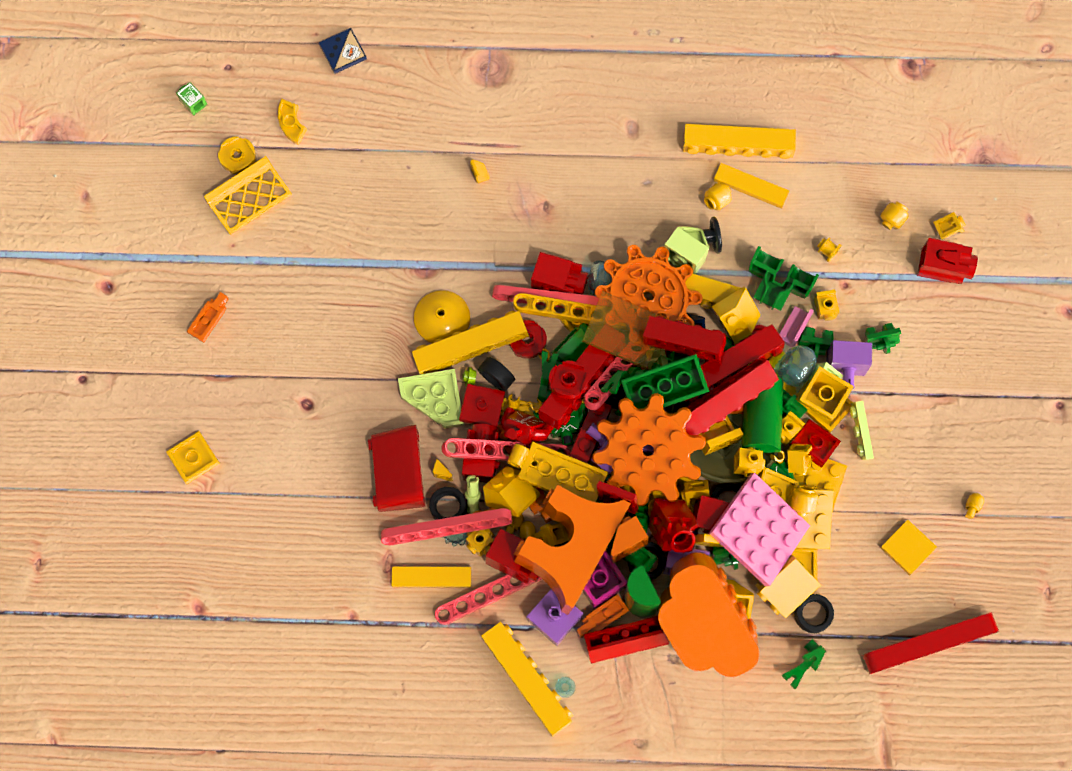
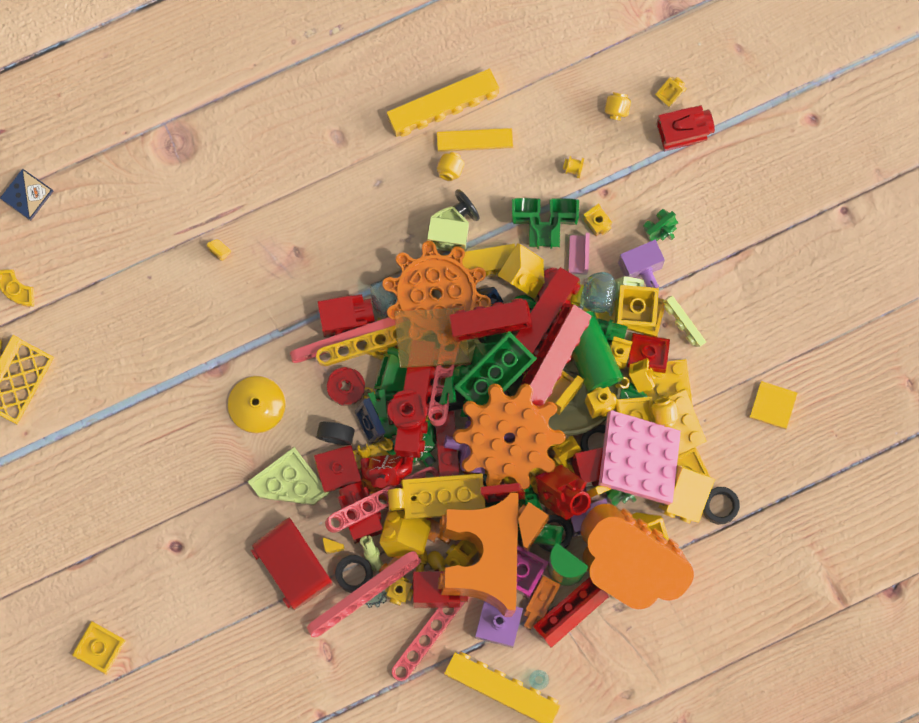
camera: 30 degrees left, 5 degrees up
orange hinge [187,292,229,343] -> none
yellow tile [392,567,471,588] -> none
yellow brick [412,311,529,374] -> none
lime plate [462,367,477,386] -> none
green piece [782,639,827,689] -> none
green hips [798,327,834,360] -> none
red beam [863,612,999,674] -> none
yellow cylinder [965,493,984,519] -> none
none -> dark blue tile [355,398,385,445]

